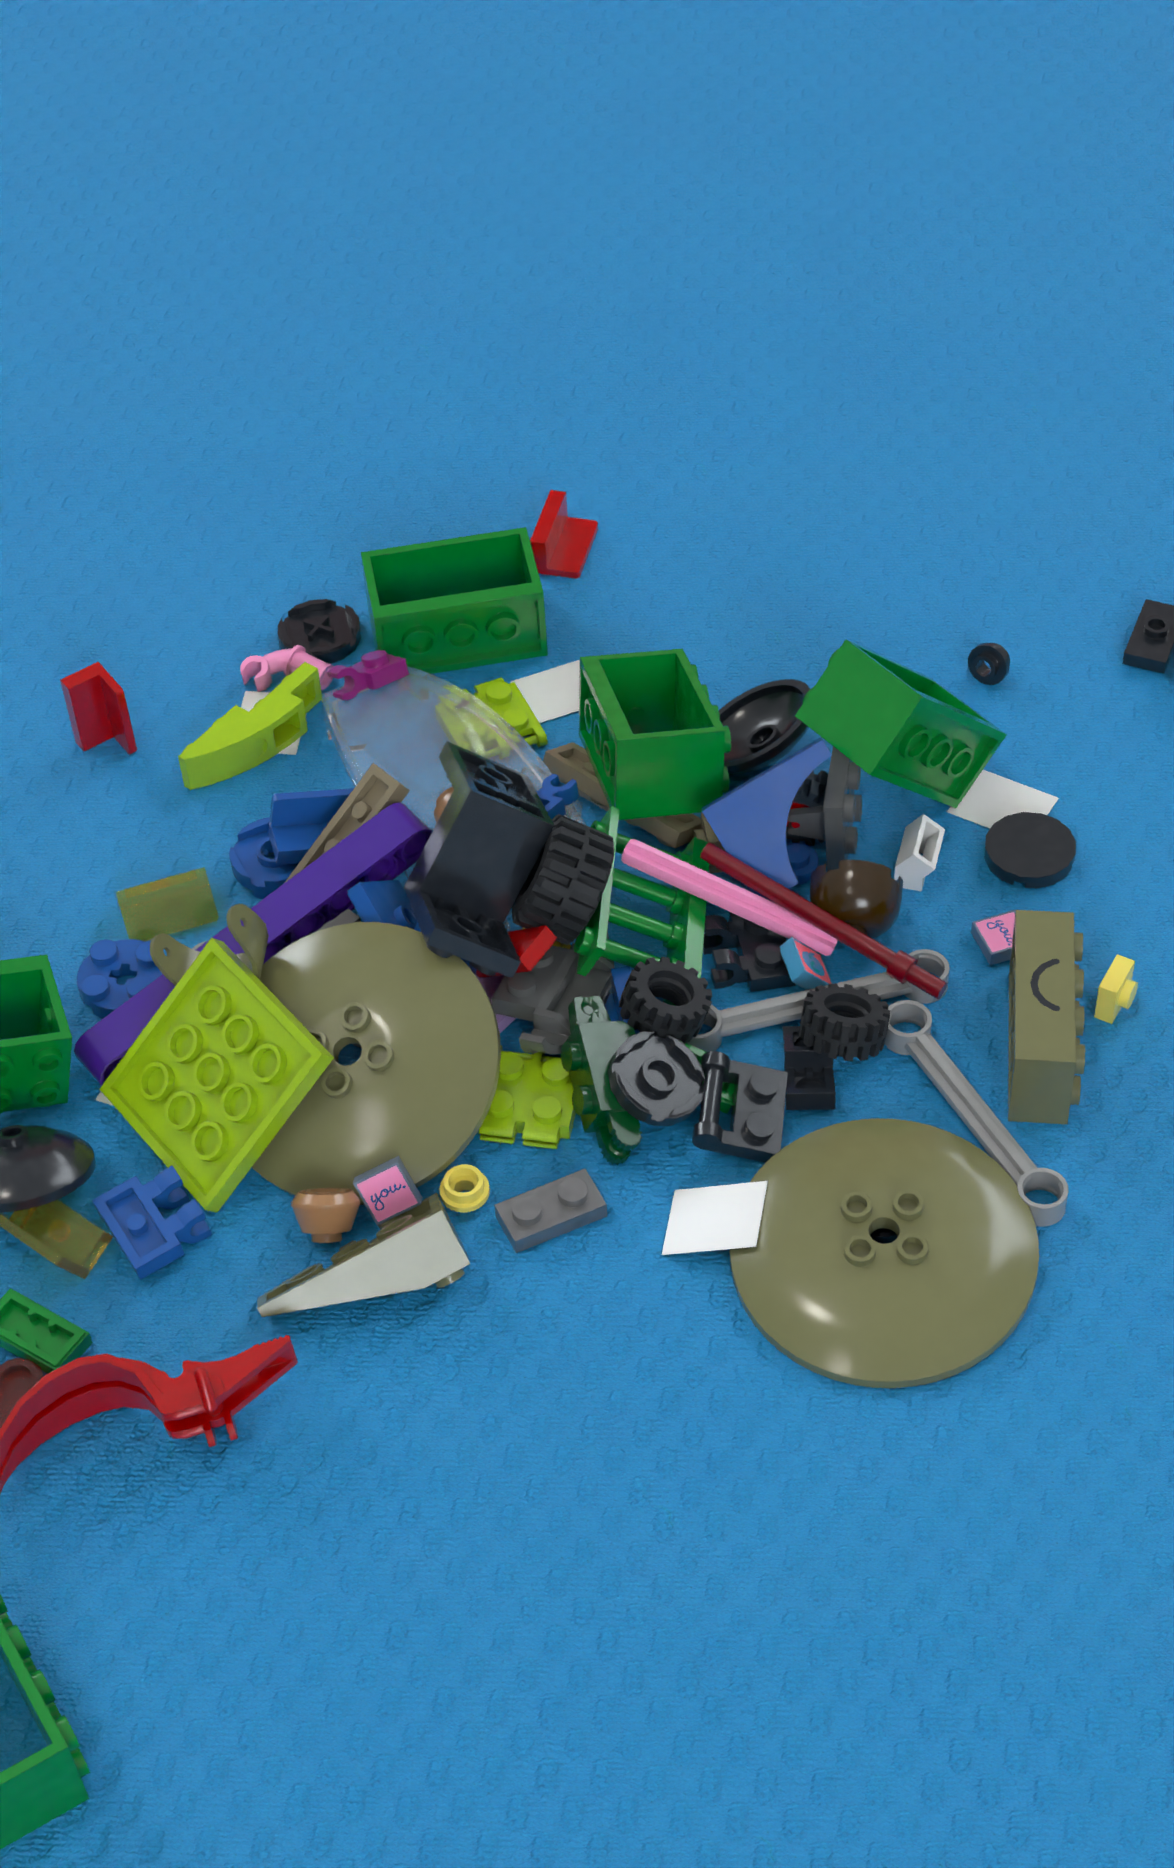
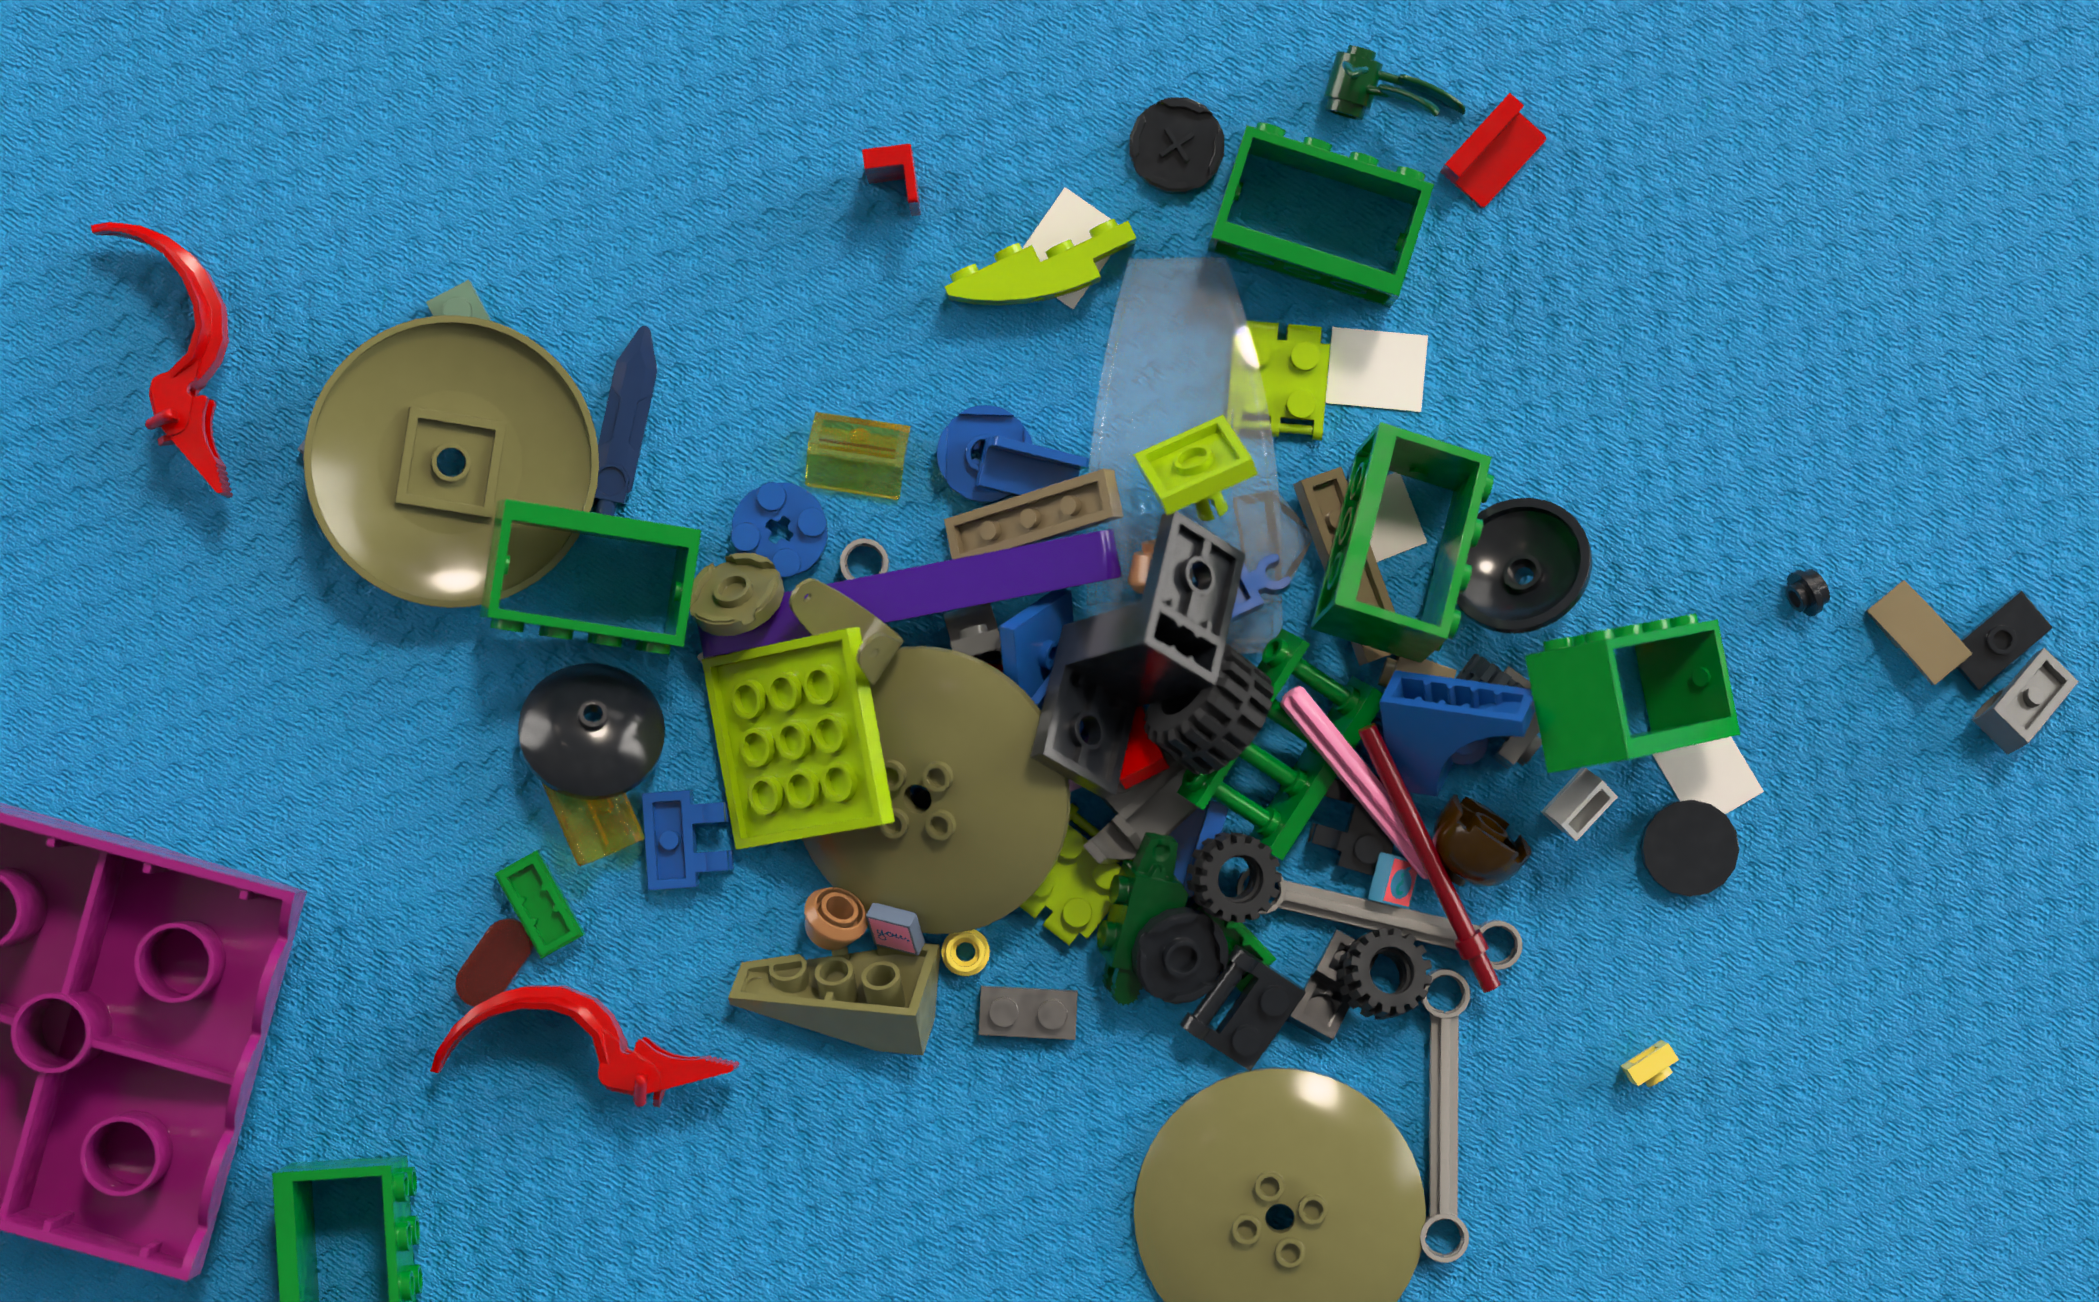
camera: 25 degrees right, 40 degrees up
bright pink piece [240,645,334,692] -> none
magenta plate [328,650,409,700] -> none
white sticker [662,1181,768,1255] -> none
tile [971,910,1015,965] -> none
olive brick [1008,910,1085,1124] -> none
none -> olive tile [690,553,784,636]
none -> lime tile [1133,415,1258,521]
none -> dark green plant [1324,45,1465,120]
none -> dark tan slope [1866,580,1972,685]

